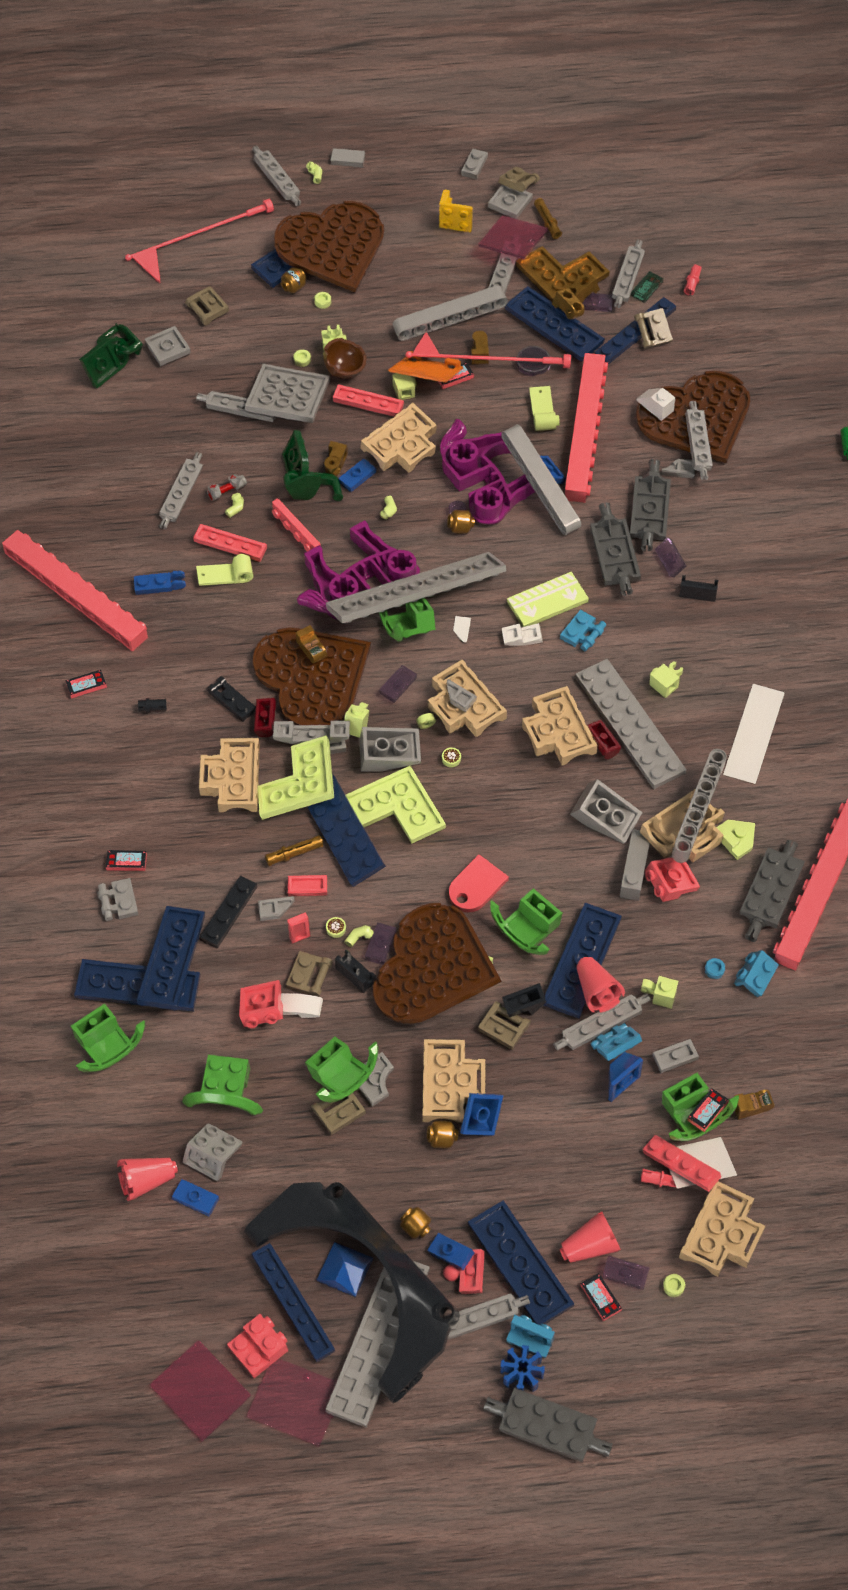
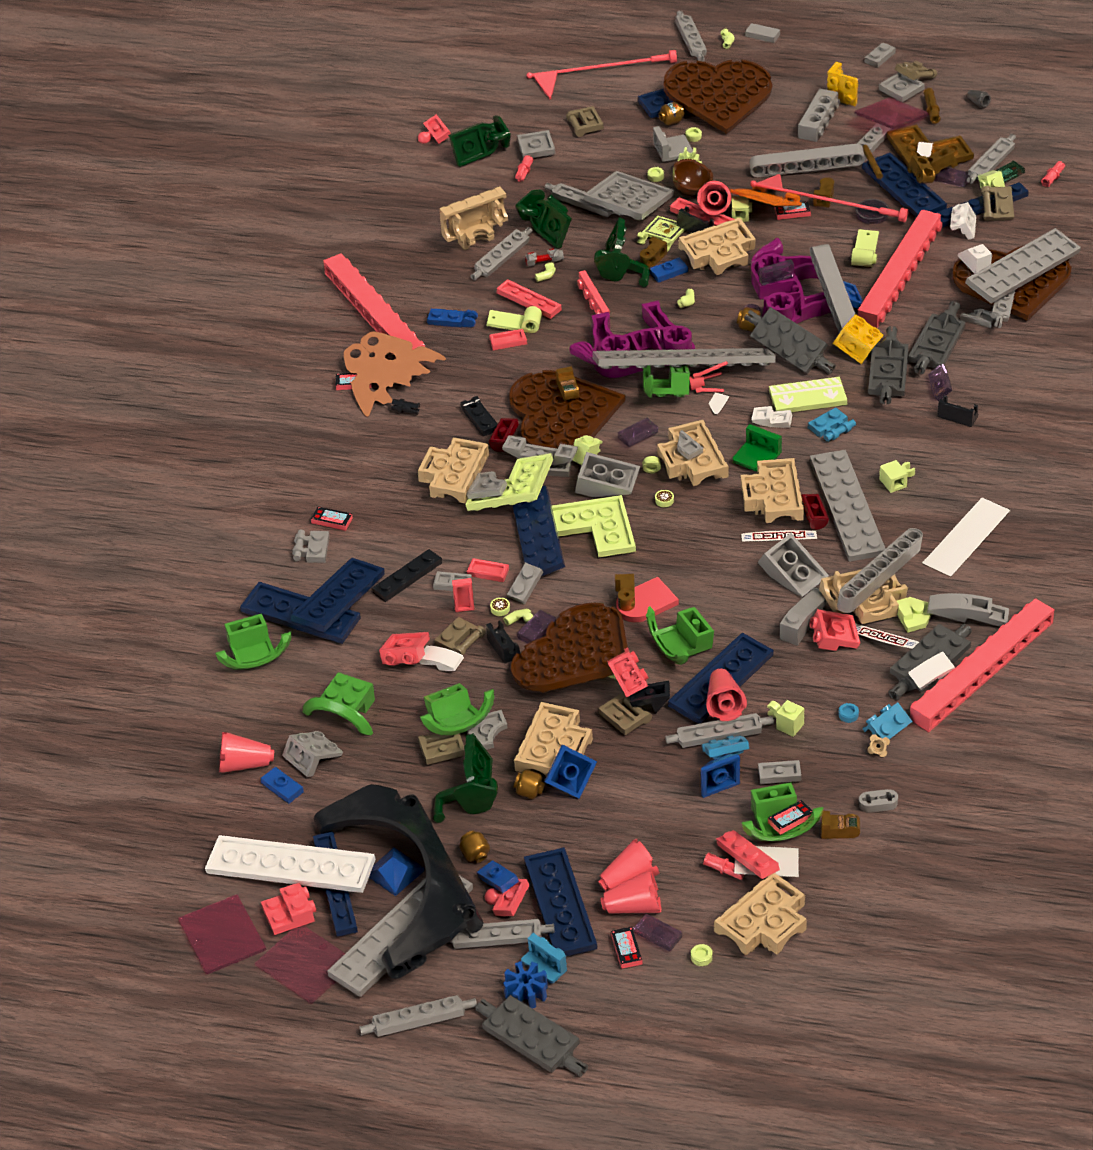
camera: 20 degrees right, 15 degrees down
pearl gold pin [265,835,323,866] -> none
none -> white plate [205,835,376,893]
none -> nougat piece [344,332,446,417]
none -> light grey plate [359,995,477,1037]
none -> coral plate [418,114,451,144]
none -> dark green plate [433,733,498,823]
none -> tan piece [439,186,508,250]
none -> light grey tile [466,471,507,499]
none -> coral tile [489,329,527,350]
none -> light grey plate [507,563,543,604]
none -> coral axle [515,155,533,182]
none -> dark green plate [515,190,572,248]
none -> coral cone [598,839,660,892]
none -> coral bracket [607,647,649,697]
none -> pearl gold leg [615,574,635,611]
none -> yellowish green flag [637,216,685,252]
none -> light grey bracket [653,126,693,162]
none -> black hinge [677,206,714,233]
none -> coral plant [689,361,728,393]
none -> coral cone [697,181,731,215]
none -> green bracket [733,424,782,472]
none -> sticker [741,530,817,542]
none -> dark grey plate [745,307,836,374]
none -> clear purple plate [759,259,794,286]
none -> light grey brick [798,89,840,142]
none -> yellow bracket [833,315,884,364]
none -> sticker [855,624,919,649]
none -> light grey beam [859,789,898,813]
none -> pearl gold bar [862,145,883,179]
none -> tan plate [867,735,890,757]
none -> white slope [909,652,955,690]
none -> white sticker [917,142,933,157]
none -> light grey slope [927,593,1009,627]
none -> white bracket [950,202,976,240]
none -> light grey plate [965,228,1081,303]
none -> flat silver cone [967,90,991,107]
none -> yellowish green brick [978,170,1005,187]

